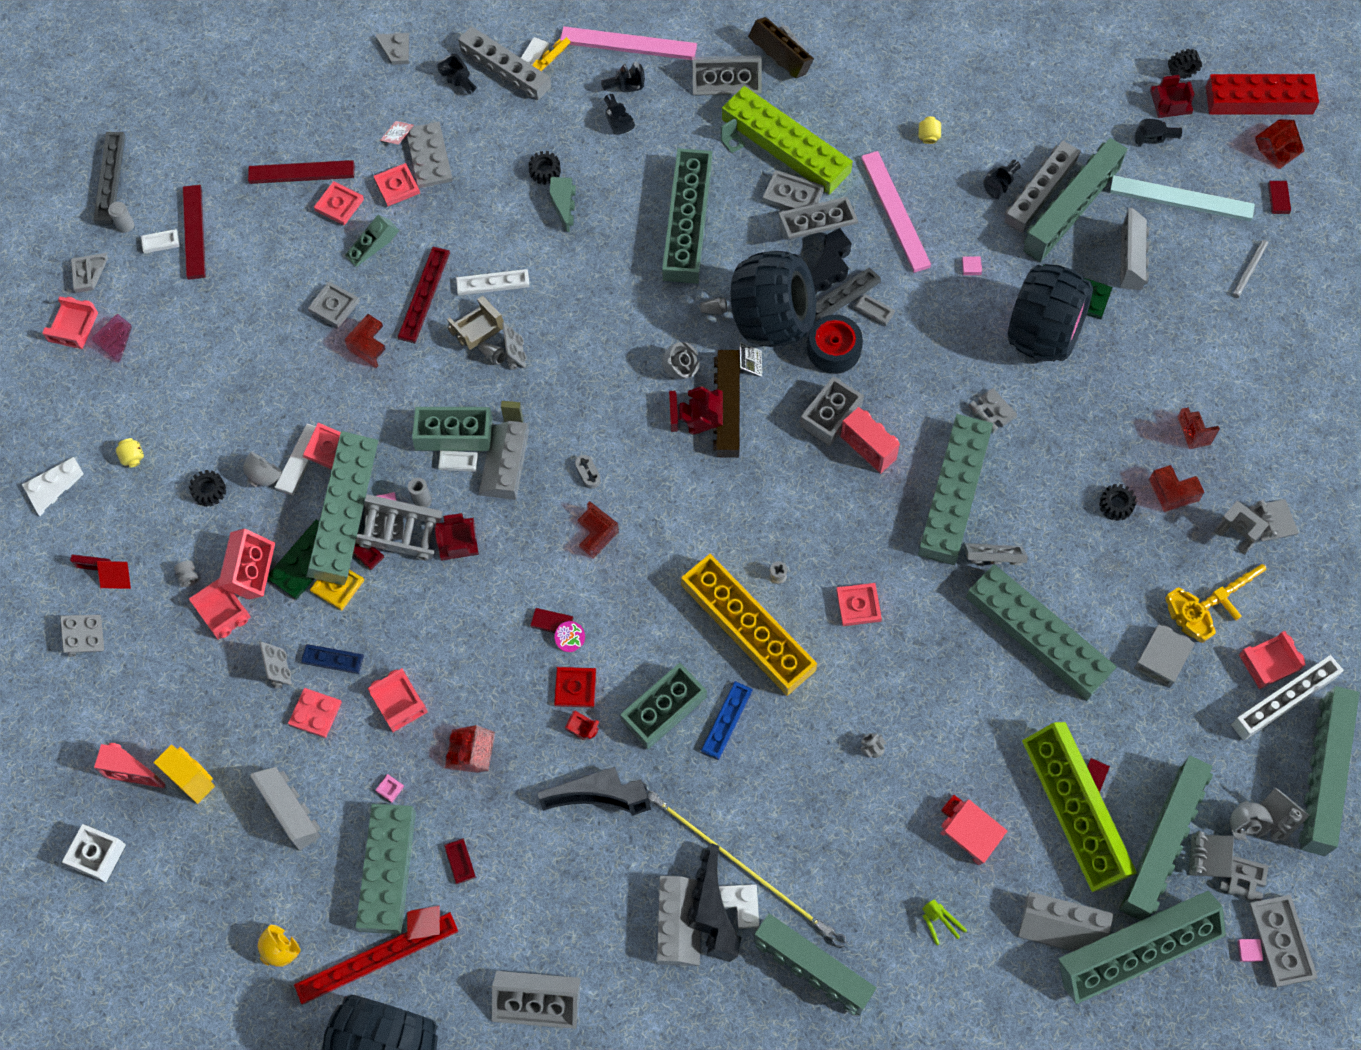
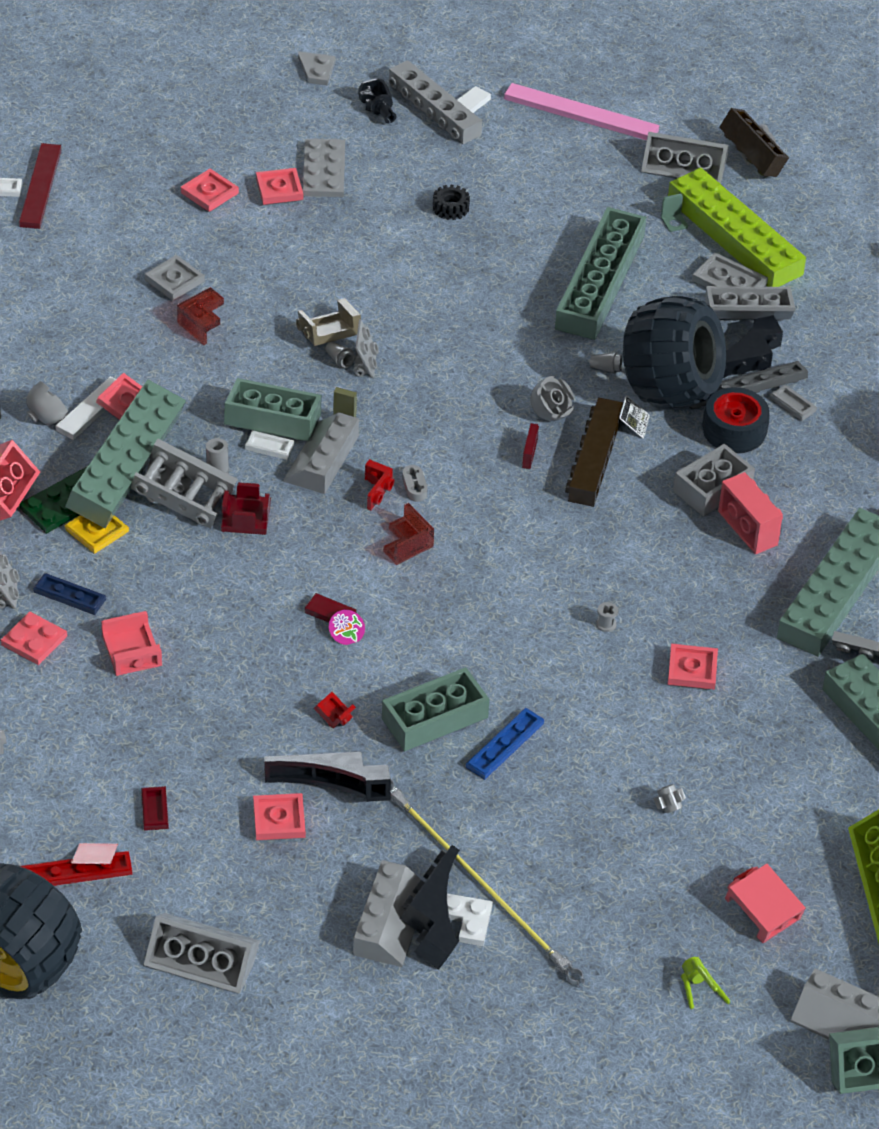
camera: 10 degrees right, 20 degrees down
dark red tile [248,160,355,184] -> none
sand green slope [345,215,400,267] -> none
dark red tile [353,533,385,570] -> none
sand green brick [356,804,416,935] -> none
bright pink tile [375,774,404,803] -> none
sticker [380,121,414,145] -> none
dark red tile [398,247,450,344] -> none
clear red slope [445,725,495,773] -> none
white tile [456,269,530,296] -> none
yellow hinge [532,37,571,71] -> none
sand green slope [550,177,576,232] -> none
red tile [554,667,596,708] -> none
black piece [601,62,645,92] -> none
black piece [604,94,635,134] -> none
dark red panel [679,386,723,435] -> none
yellow brick [681,554,817,696] -> none
sand green brick [754,913,877,1016] -> none
bright pink tile [861,151,931,273] -> none
none -> coral plate [253,793,306,840]
none -> red bracket [365,459,394,511]

